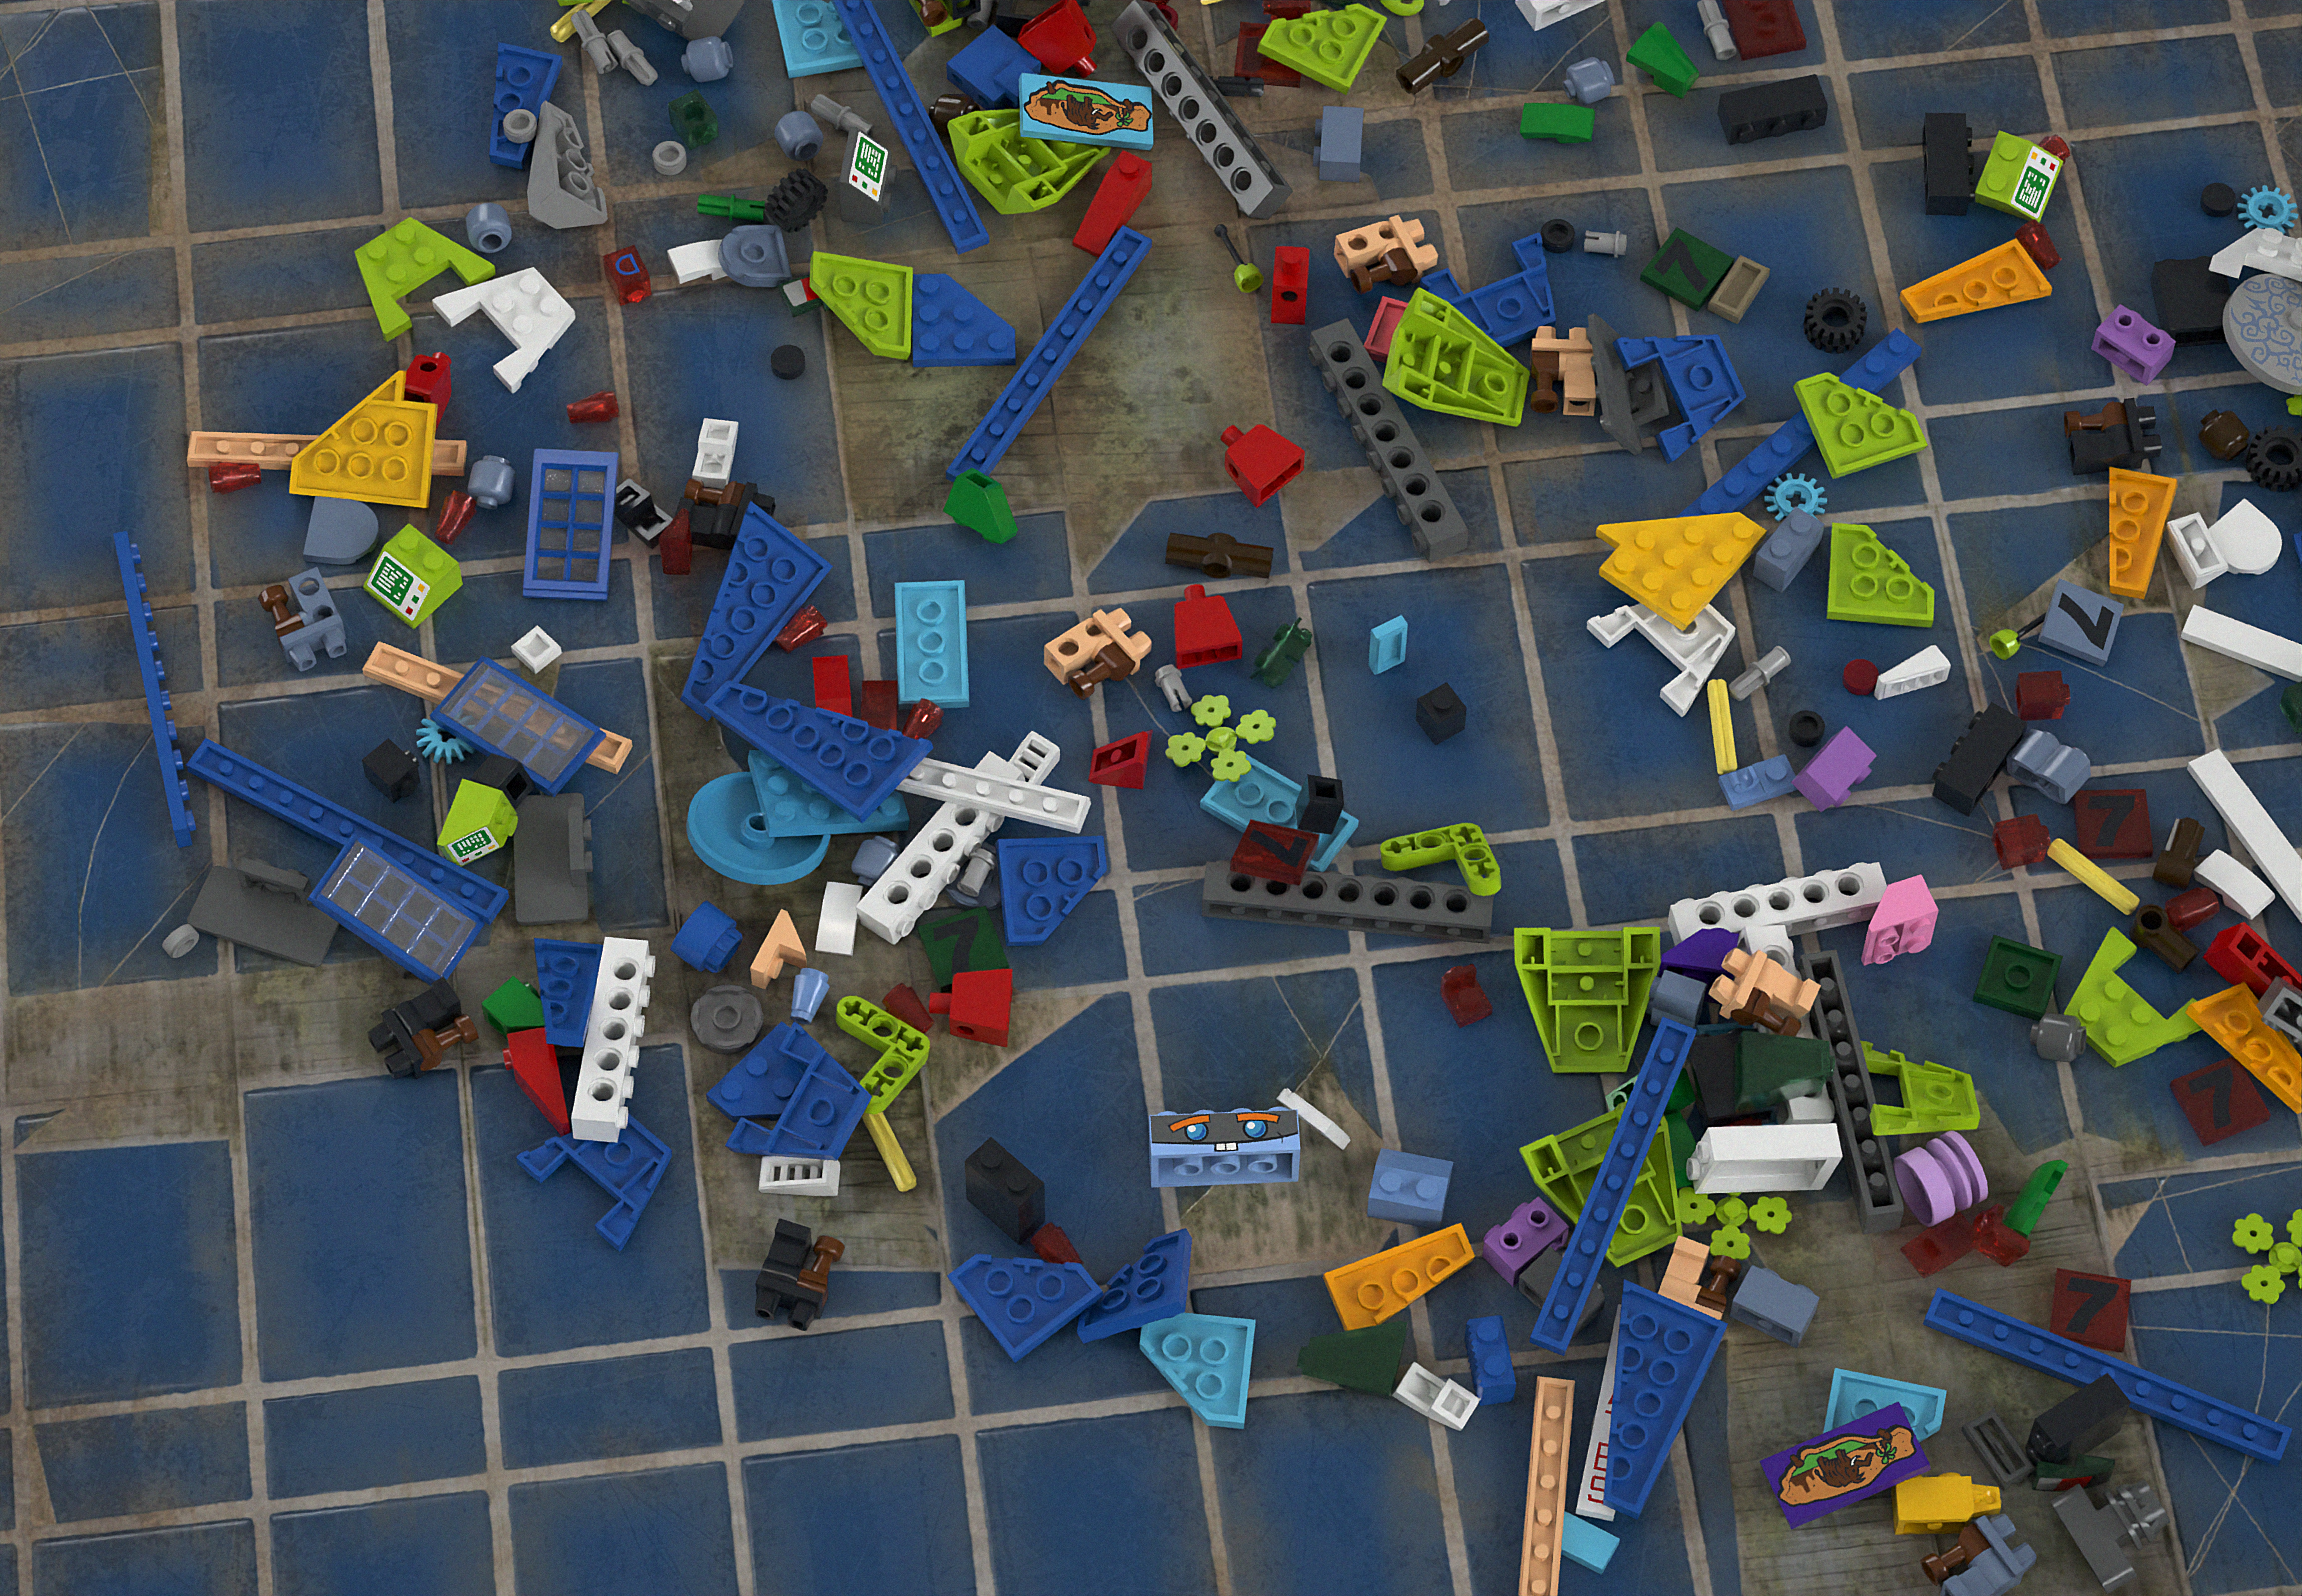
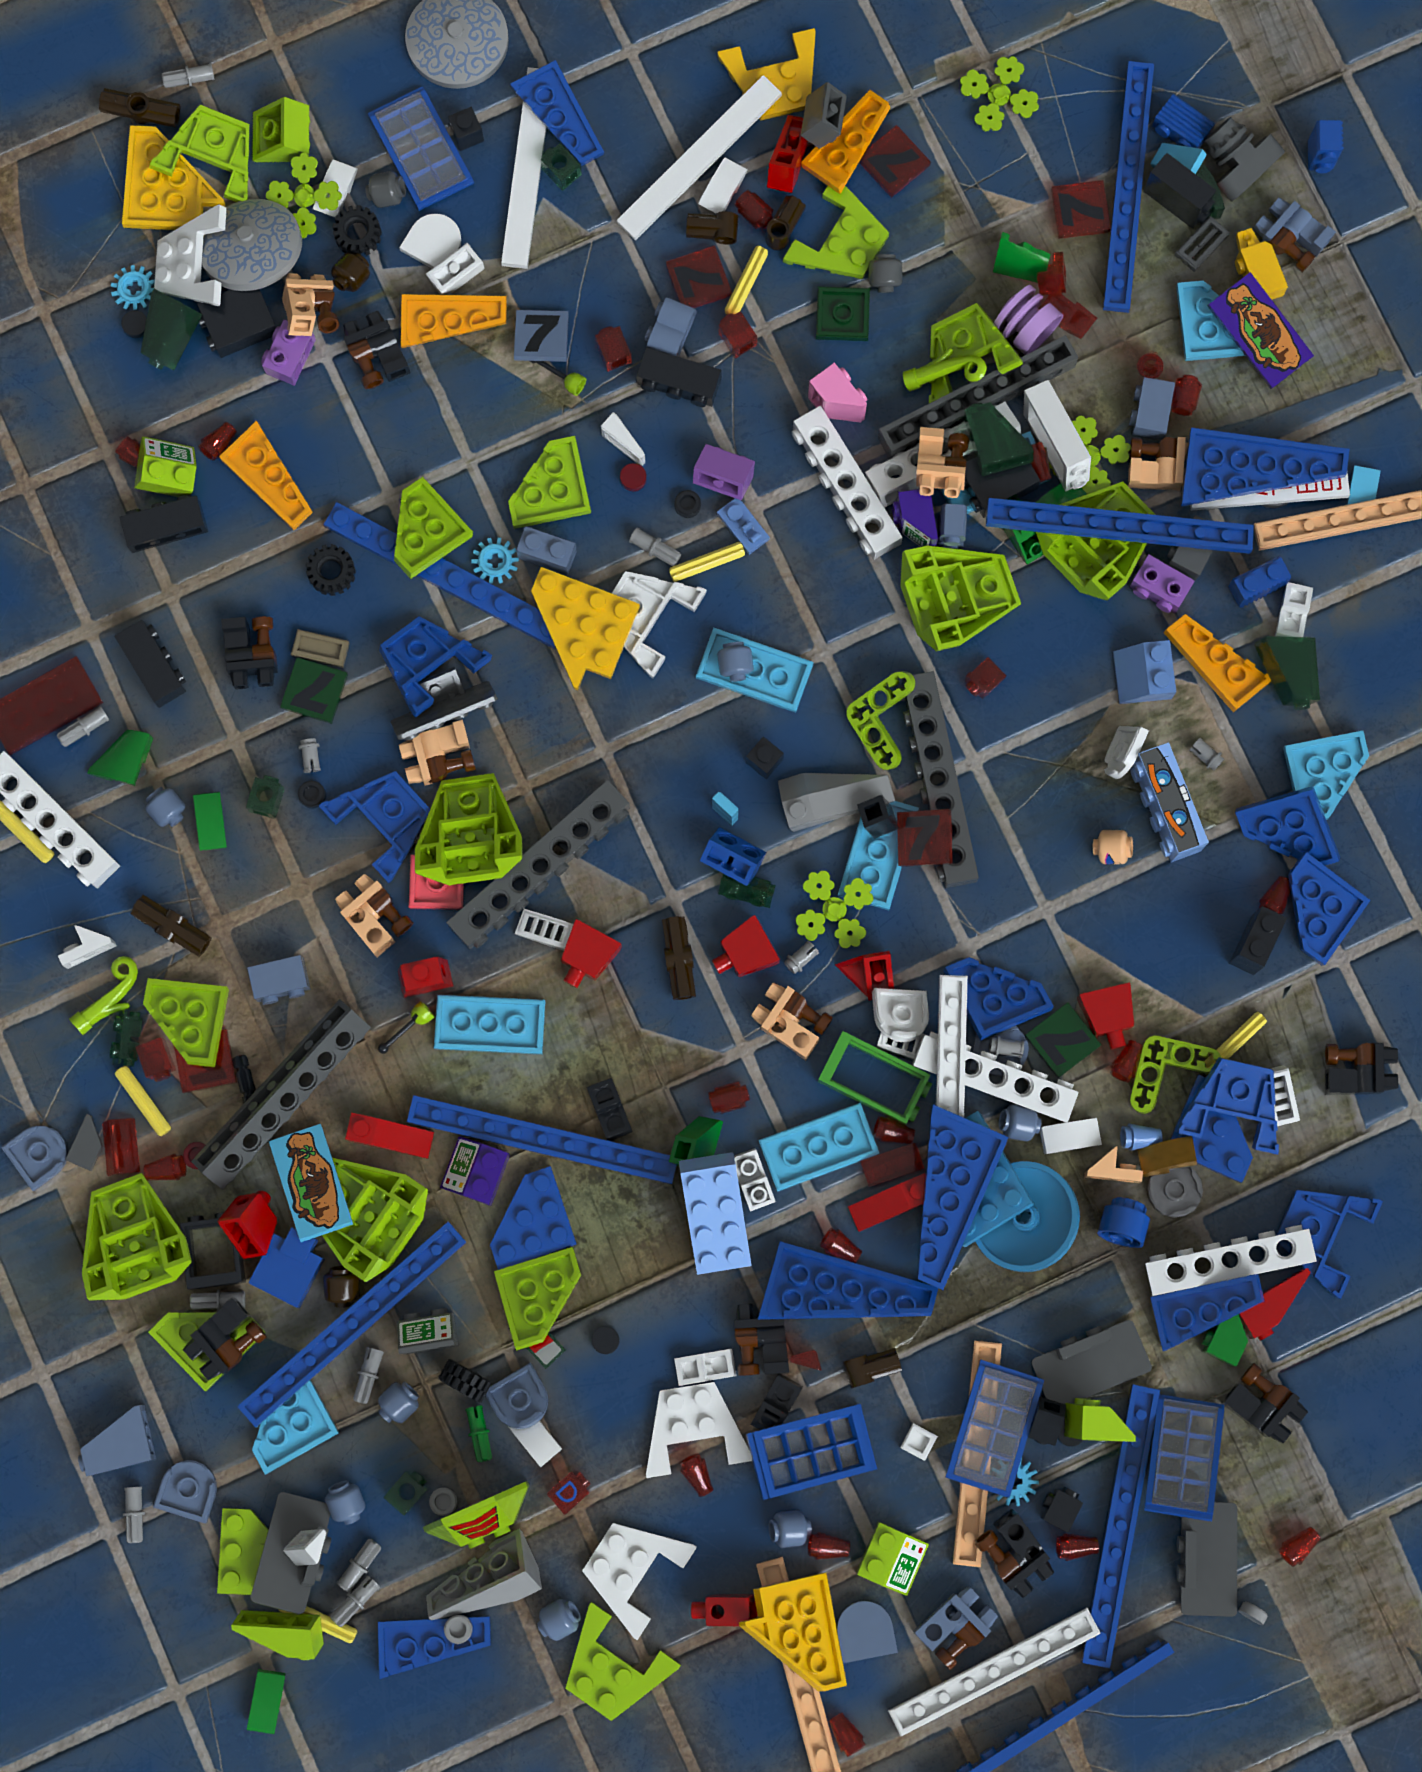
camera: 105 degrees left, 20 degrees up
none -> clear green slope [141,288,203,370]
none -> black hips [221,616,278,690]
none -> clear green brick [246,775,284,819]
none -> light nougat hips [282,273,339,336]
none -> lime wedge [423,1481,529,1549]
none -> medium azure tile [434,995,546,1055]
none -> dark purple slope [440,1137,510,1206]
none -> white slope [515,909,573,951]
none -> black slope [586,1078,633,1141]
none -> white wing [646,1382,752,1478]
none -> light blue brick [679,1152,752,1275]
none -> medium azure tile [696,627,814,713]
none -> blue brick [700,827,767,886]
none -> clear red brick [708,1081,750,1114]
none -> sand blue head [717,642,754,682]
none -> white slope [734,1148,776,1211]
none -> light grey wedge [778,773,895,832]
none -> bright green window [818,1031,932,1126]
none -> dark brown piece [843,1348,902,1388]
none -> white tile [872,988,929,1042]
none -> white tile [888,1608,1101,1736]
none -> lime plant [903,348,987,391]
none -> black hips [974,1509,1054,1598]
none -> clear red cone [1056,1533,1099,1561]
none -> light nougat head [1093,830,1133,864]
none -> clear red cone [1137,351,1164,379]
none -> pearl gold slope [1138,1136,1197,1177]
none -> medium azure tile [1150,143,1207,174]
none -> blue brick [1152,94,1216,148]
none -> clear red brick [1171,375,1202,416]
none -> light grey pin [1189,737,1224,771]
none -> clear red cone [1279,1527,1321,1567]

